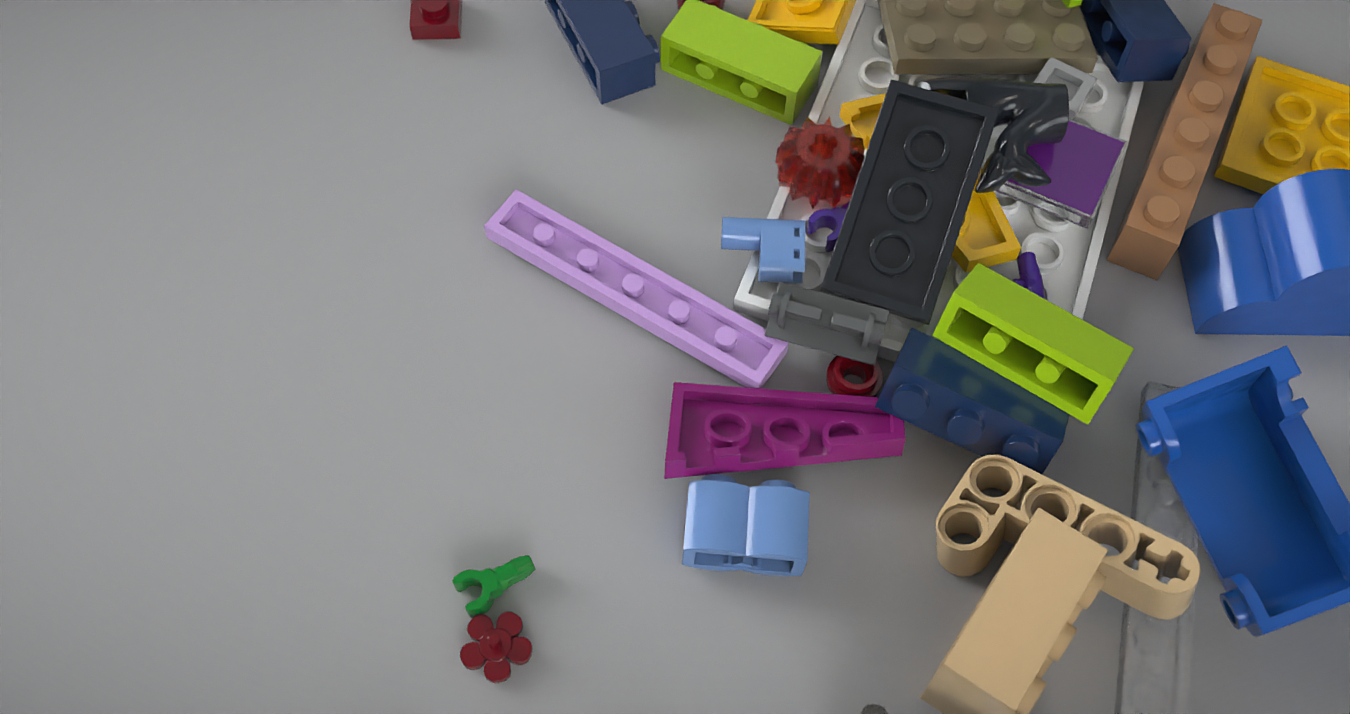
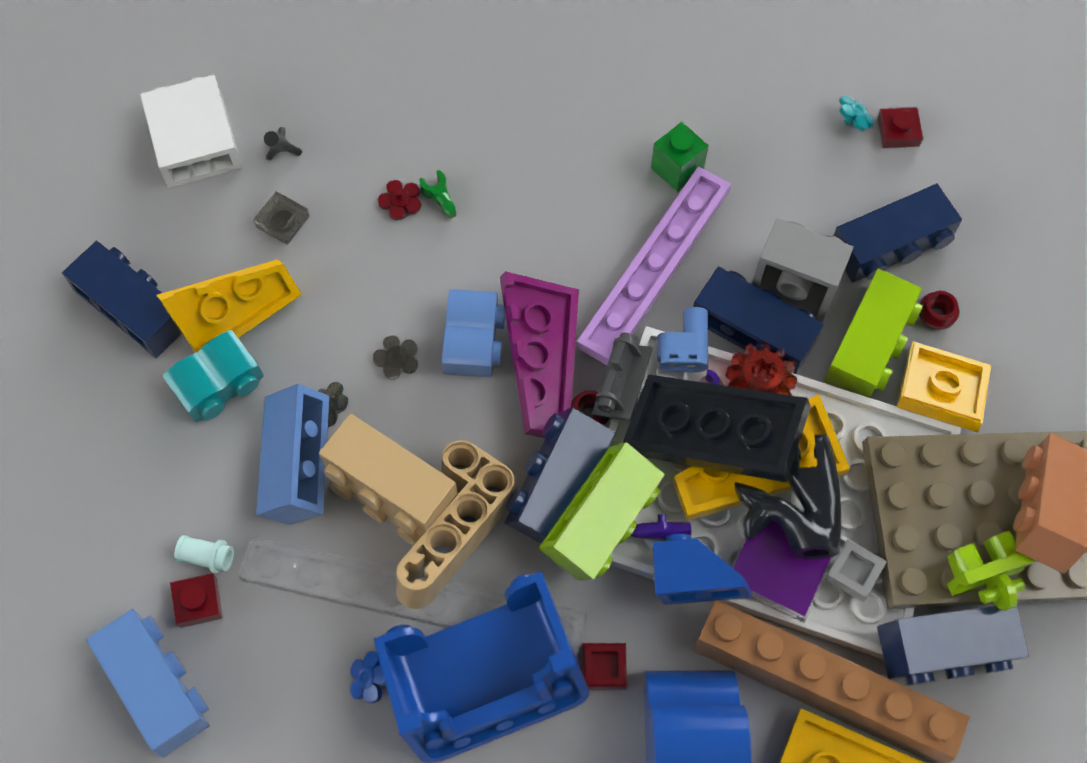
camera: 90 degrees right, 5 degrees up
none -> blue plant [350,651,386,704]
none -> clear smoke plant [373,335,418,380]
none -> dark red tile [582,643,627,690]
none -> green brick [651,121,709,192]
none -> blue slope [653,534,752,605]
none -> dark blue brick [693,266,824,374]
none -> light grey brick [752,218,854,323]
none -> teal plant [839,95,874,131]

